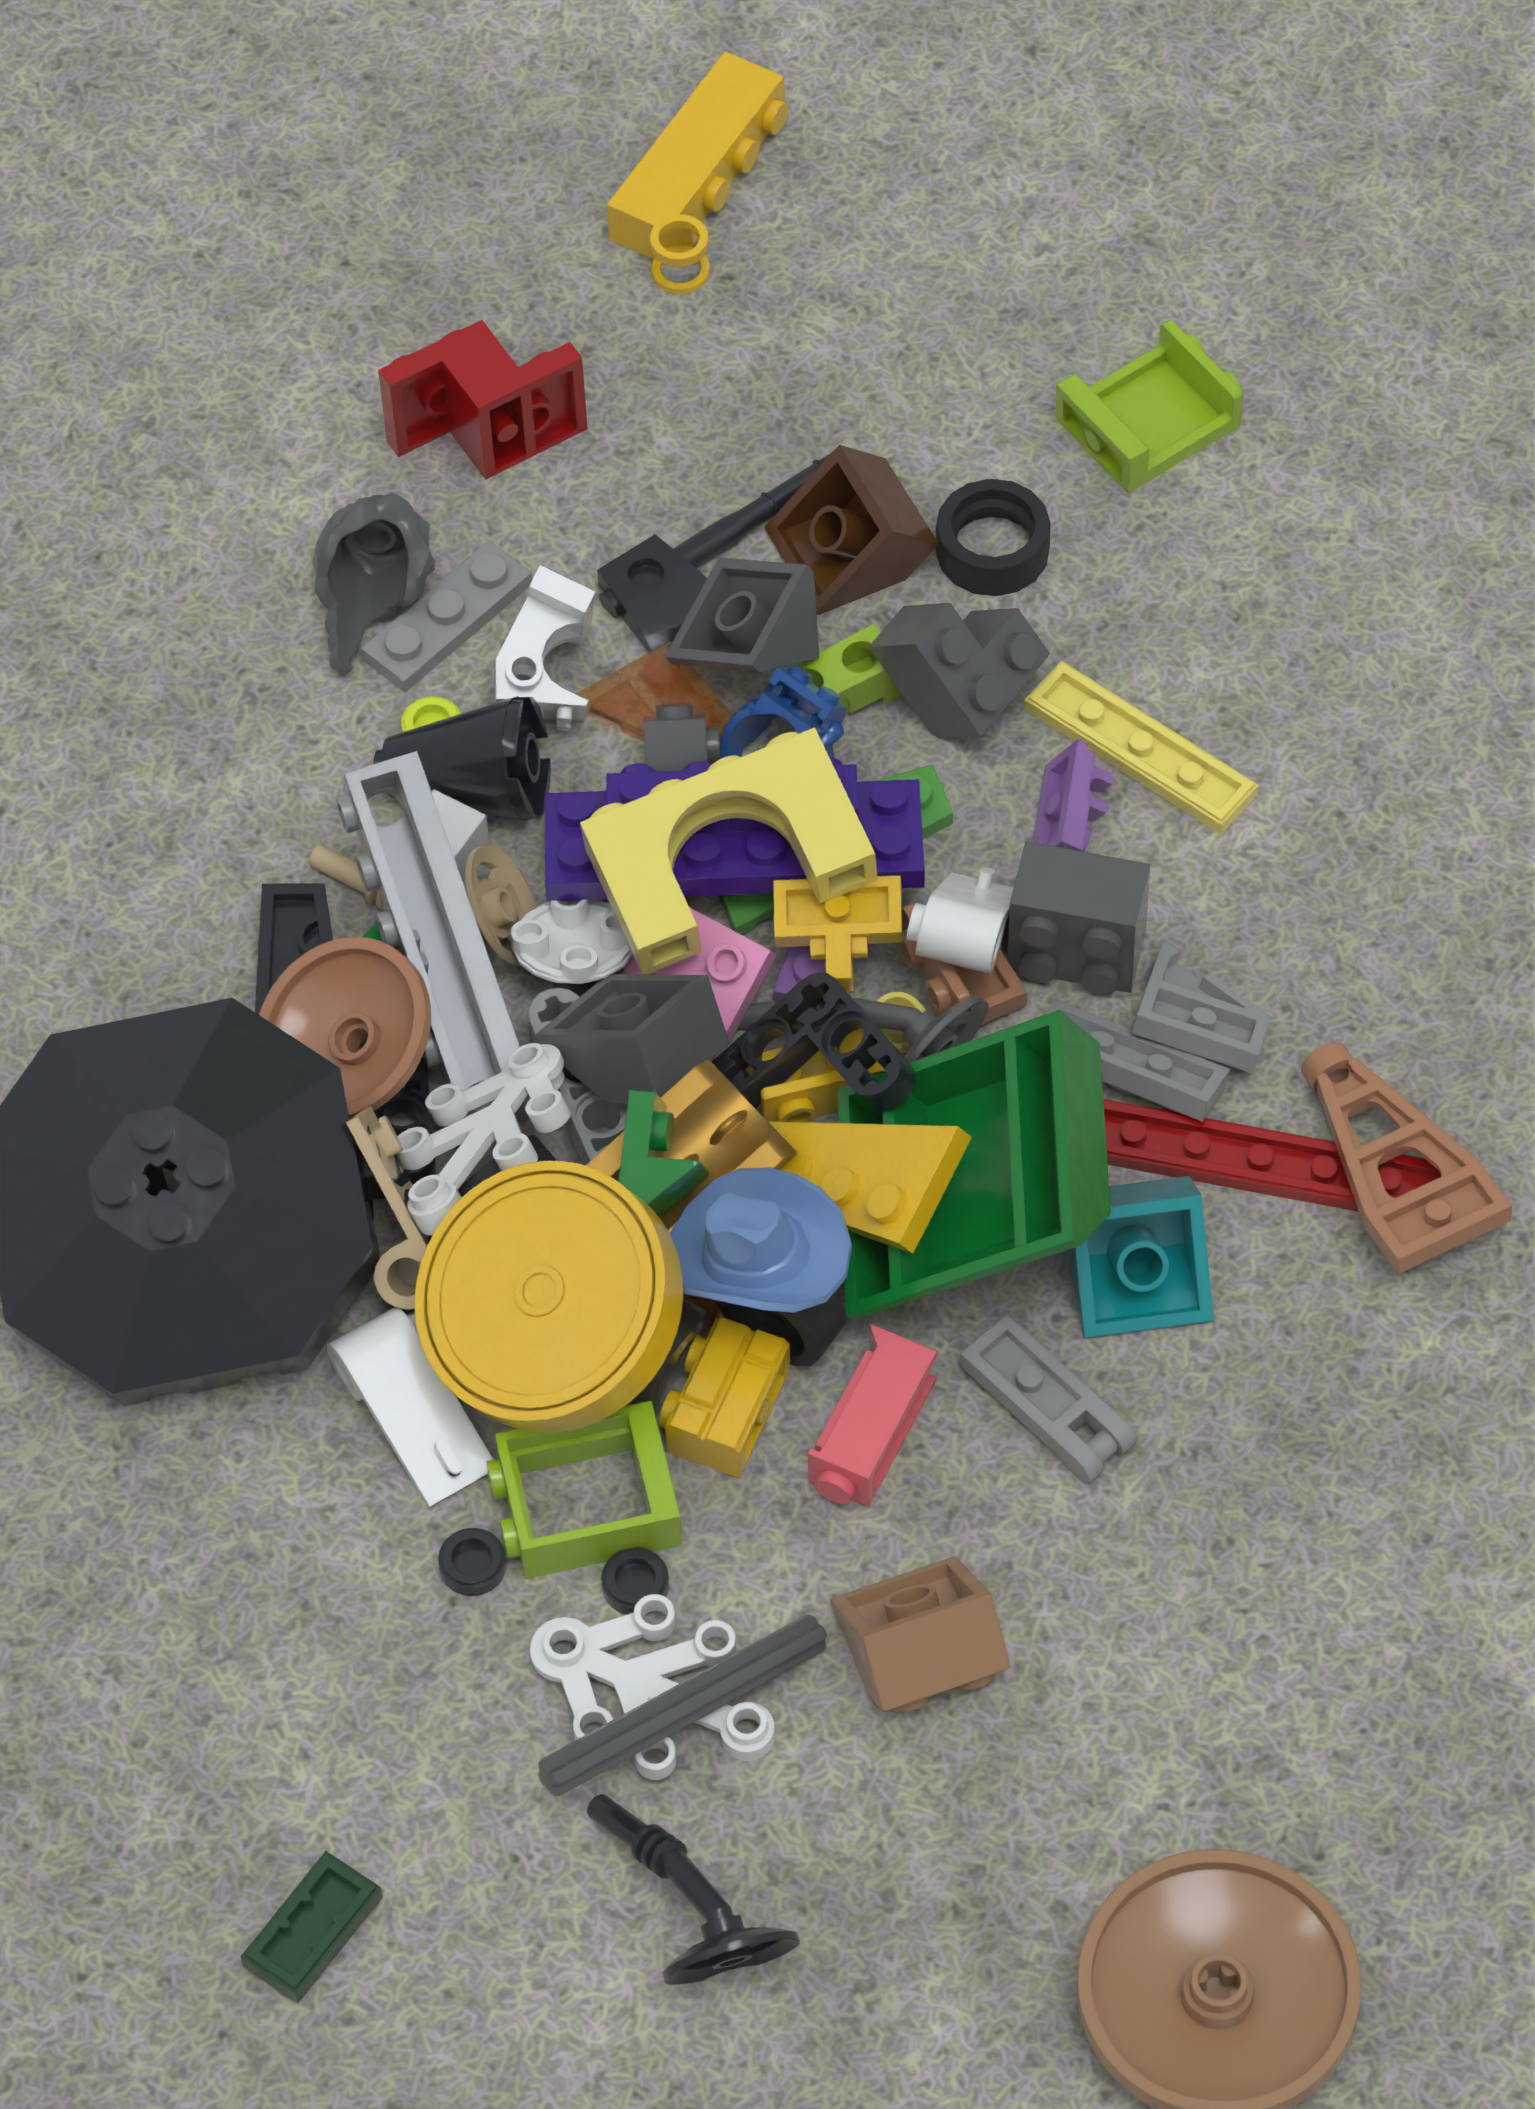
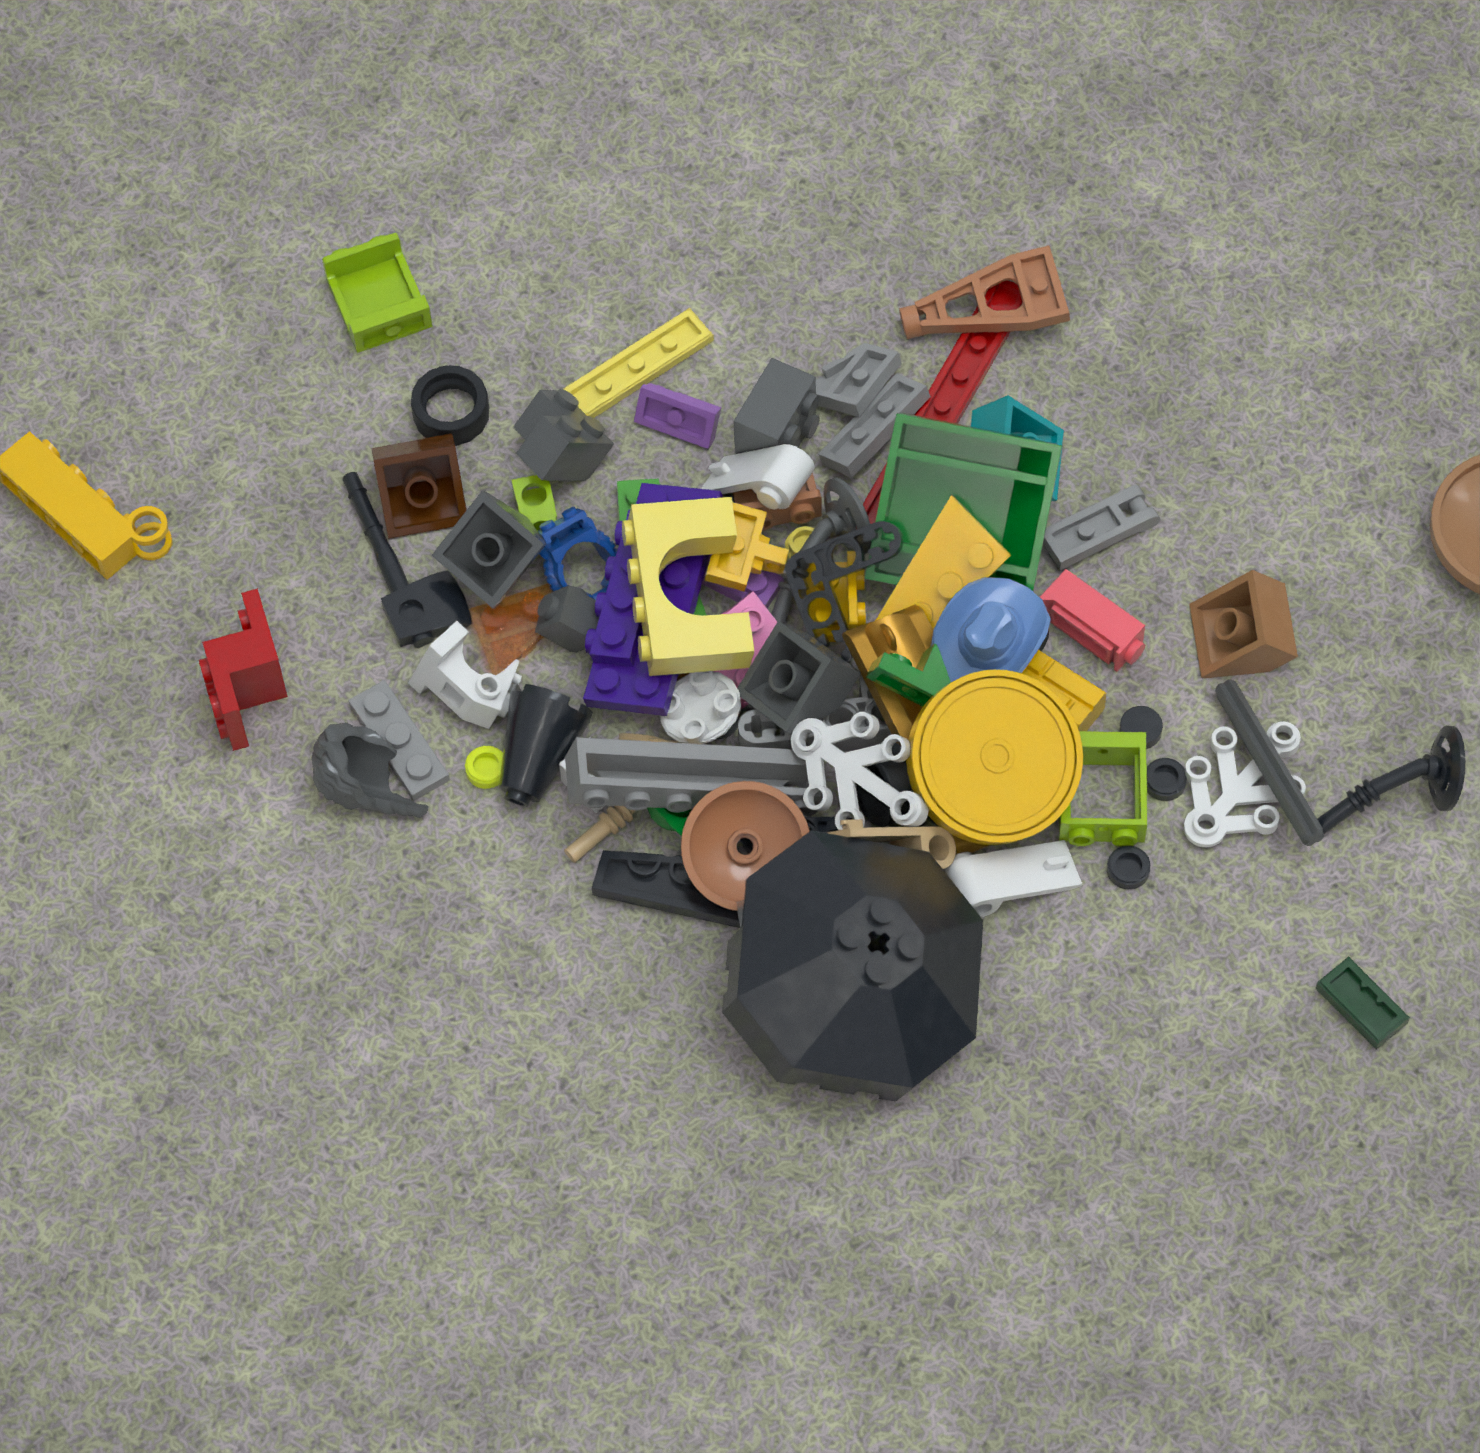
camera: 75 degrees left, 5 degrees up
none -> black tile [1119,706,1163,749]

